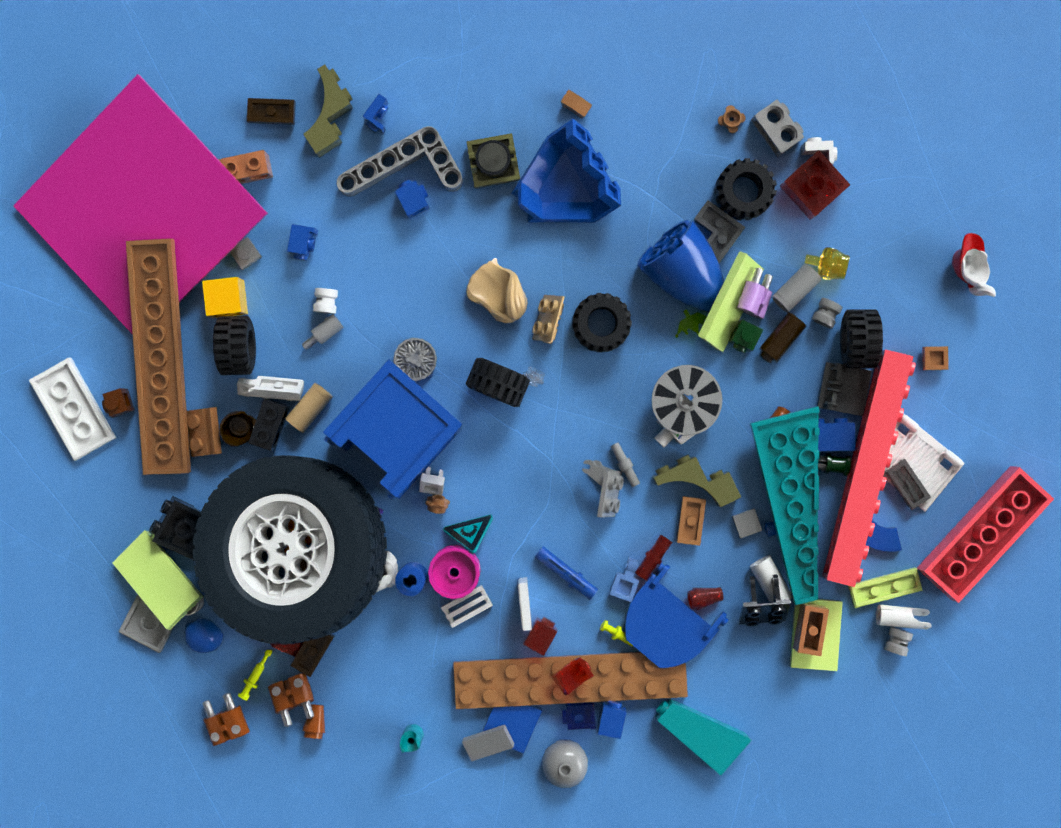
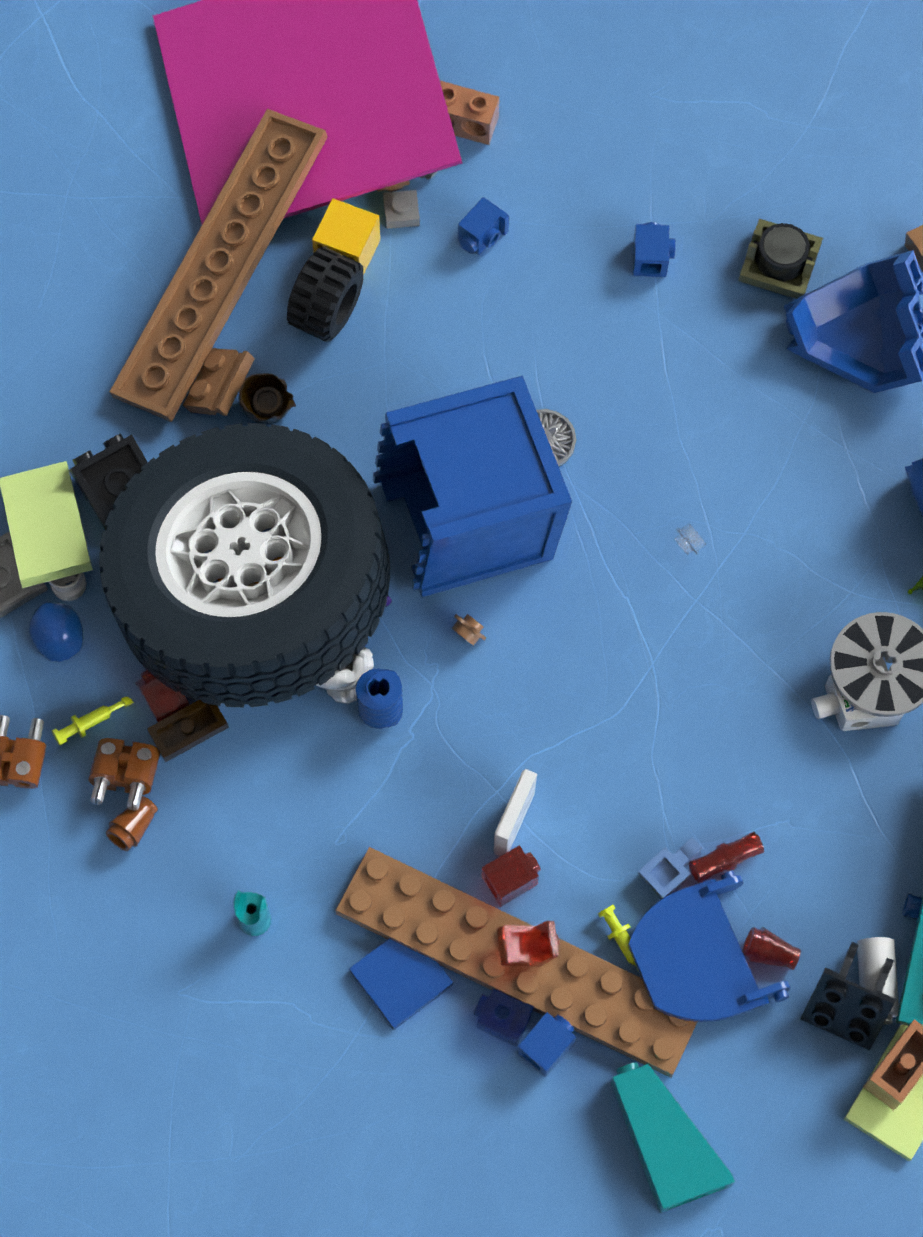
camera: 30 degrees right, 20 degrees down
white tile [29,358,116,461] -> none
reddish brown brick [102,388,135,418] -> none
white hinge [237,376,304,401] -> none
dark brown plate [247,98,296,125] -> none
black brick [248,399,290,451] -> none
tan pin [285,383,333,433] -> none
light grey piece [302,314,344,350] -> none
olive arch [304,64,353,158] -> none
white wheel [313,288,338,314] -> none
light grey beam [337,126,463,197] -> none
blue bracket [363,94,389,133] -> none
white tile [419,467,445,495] -> none
dark pink wheel [428,544,481,599] -> none
white tile [441,585,493,628] -> none
piece [443,515,493,554] -> none
light grey tile [462,725,514,761] -> none
tan piece [466,258,528,323] -> none
black tyre [466,358,530,407] -> none
tan hinge [532,295,565,344] -> none
blue pin [535,546,598,600] -> none
light grey cylinder [542,740,588,788] -> none
black tyre [572,293,632,353] -> none
light grey plate [582,460,624,518] -> none
light grey bar [610,442,640,487] -> none
olive arch [652,454,741,507] -> none
medium nougat plate [676,496,706,546] -> none
light grey tile [732,508,762,538] -> none

